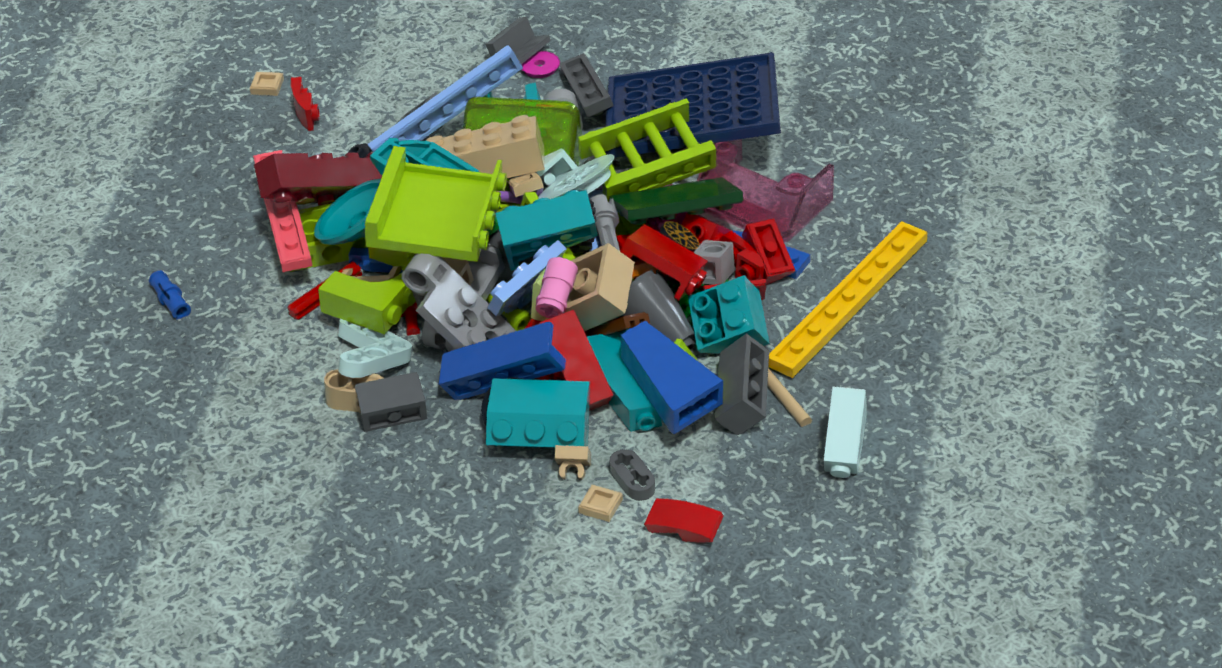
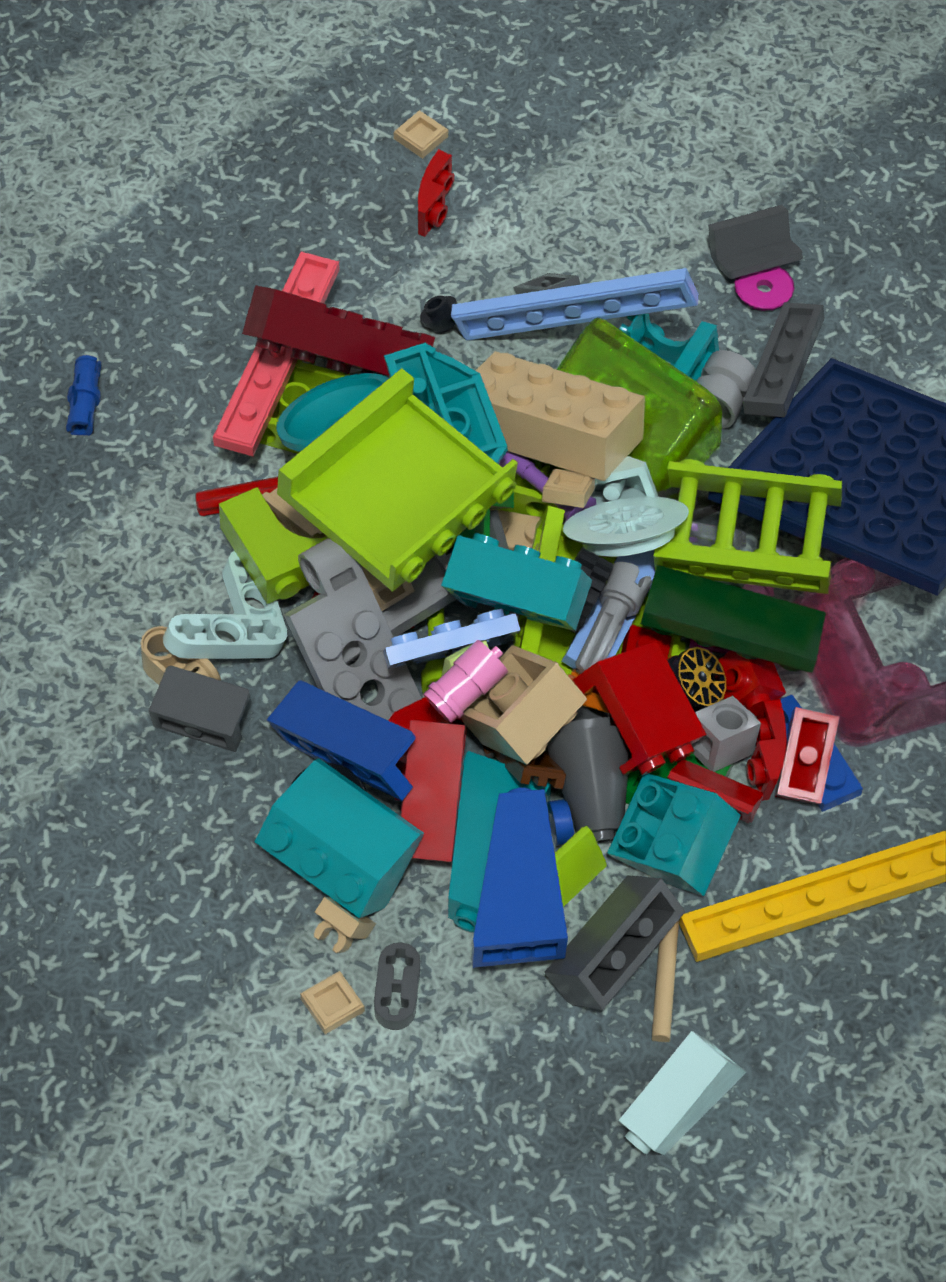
camera: 30 degrees right, 15 degrees up
red slope [644,498,724,542] -> none

